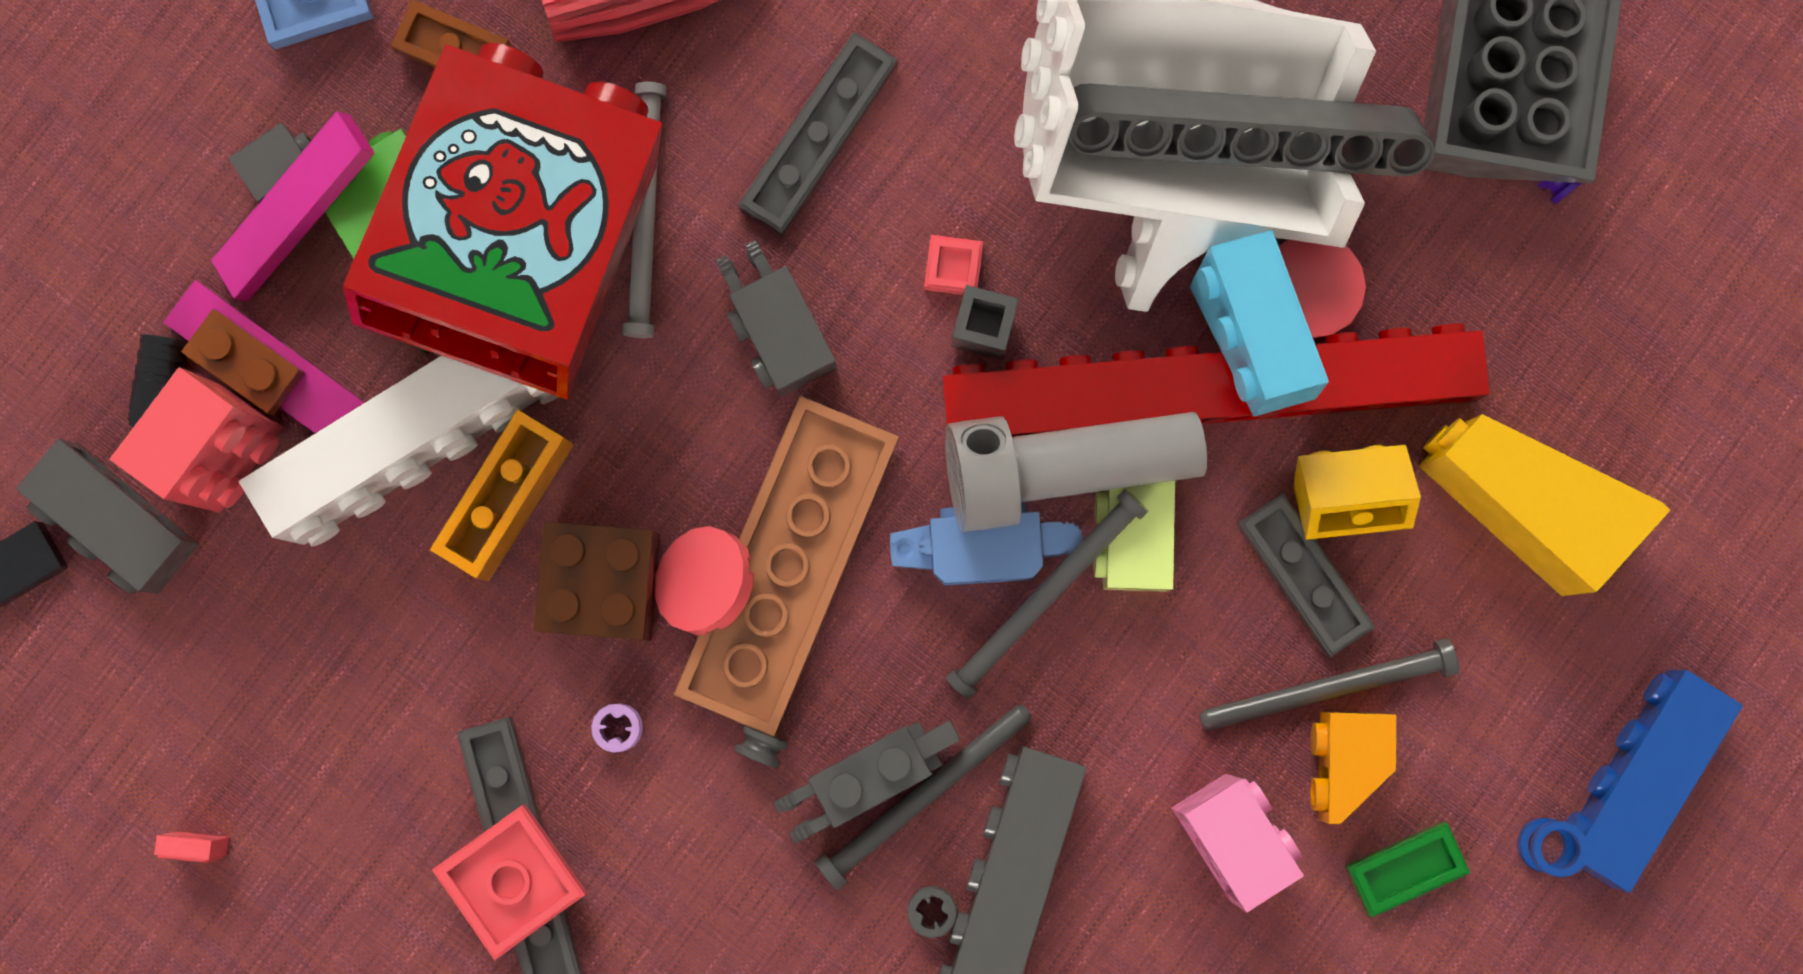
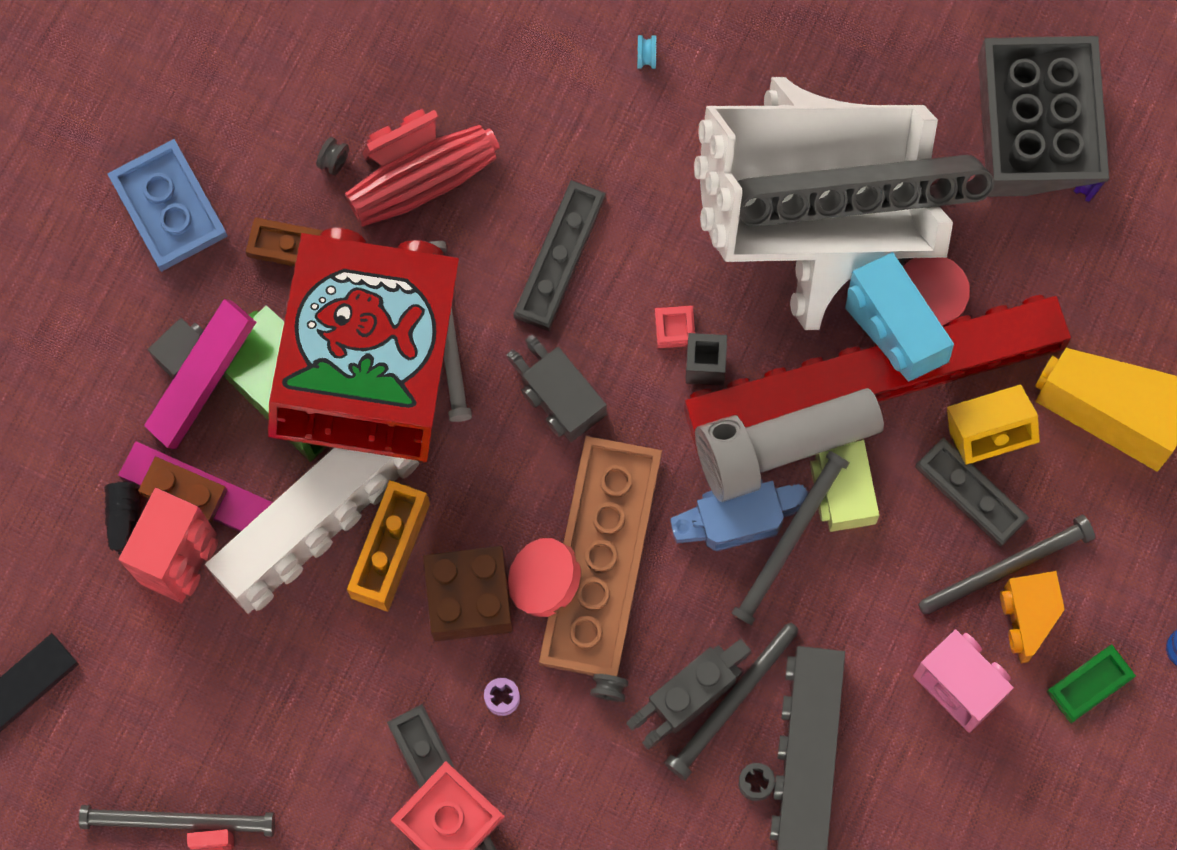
camera: 10 degrees left, 10 degrees down
dark grey brick [16,438,200,594] -> none
none -> dark grey bar [79,805,275,837]

